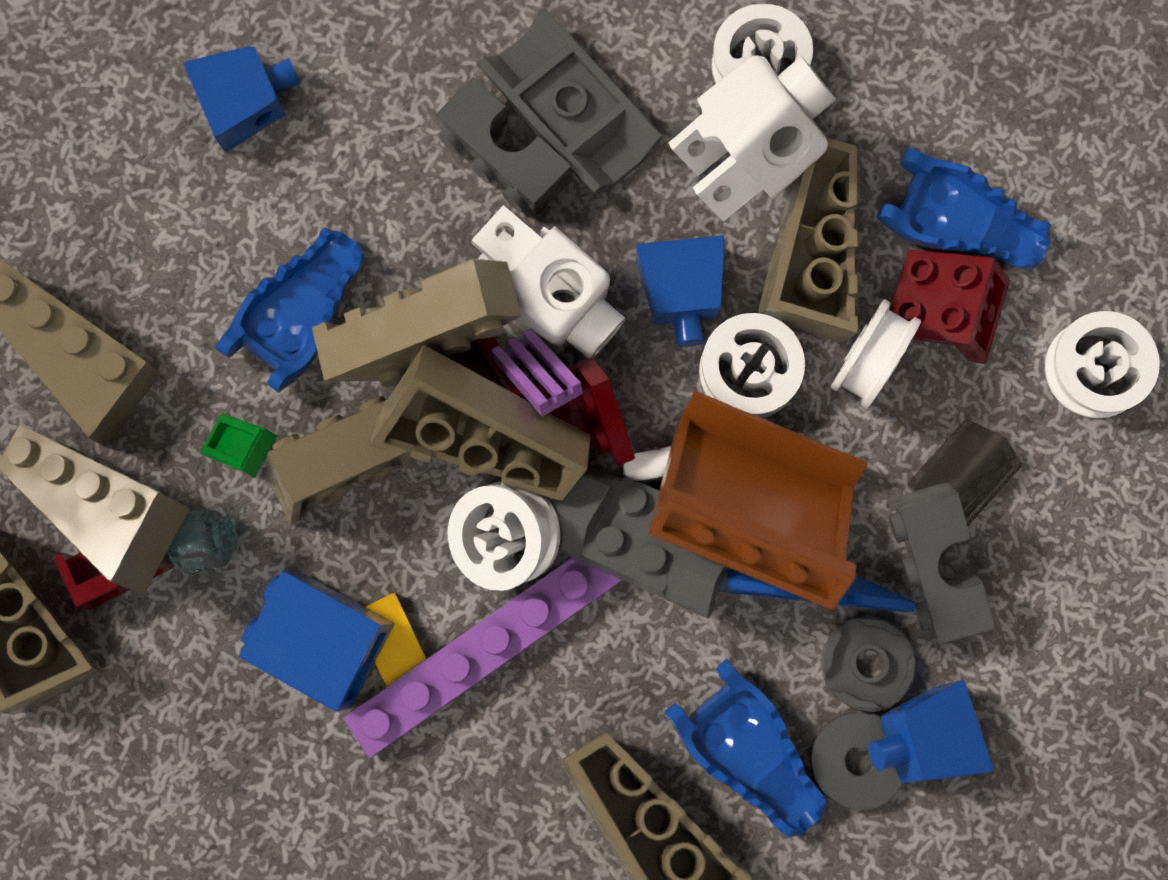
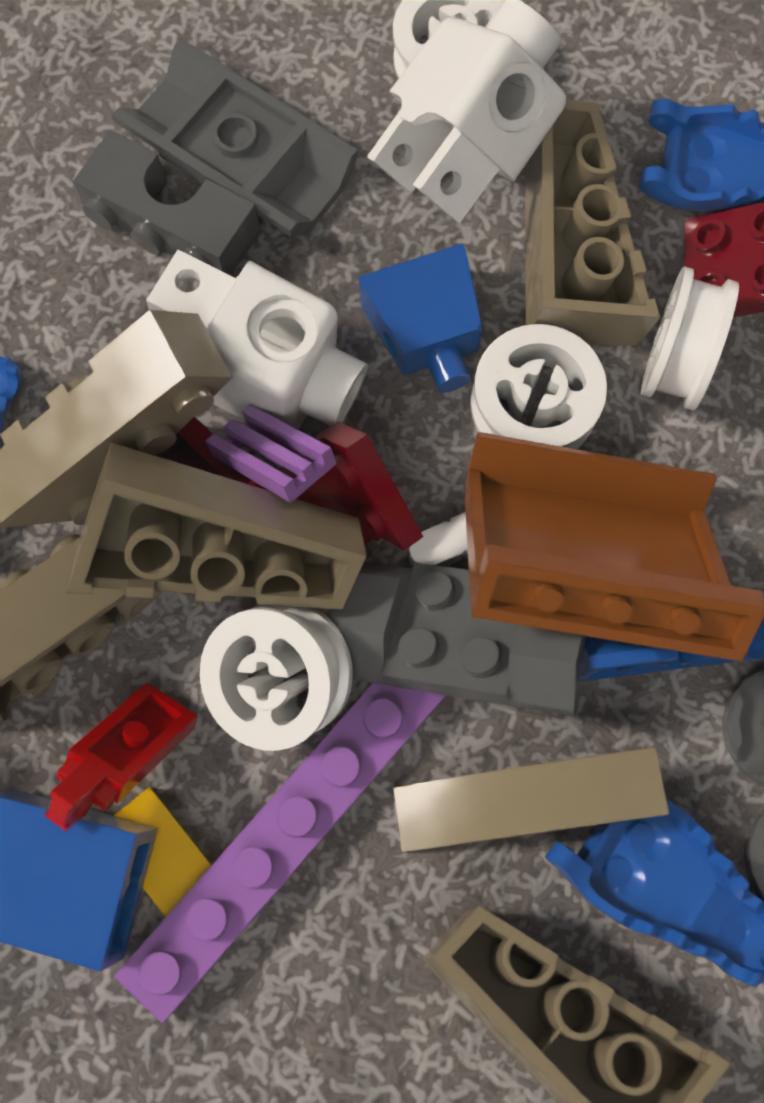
camera: 15 degrees left, 5 degrees down
none -> red hinge [45,682,198,832]
none -> dark tan slope [393,747,669,852]

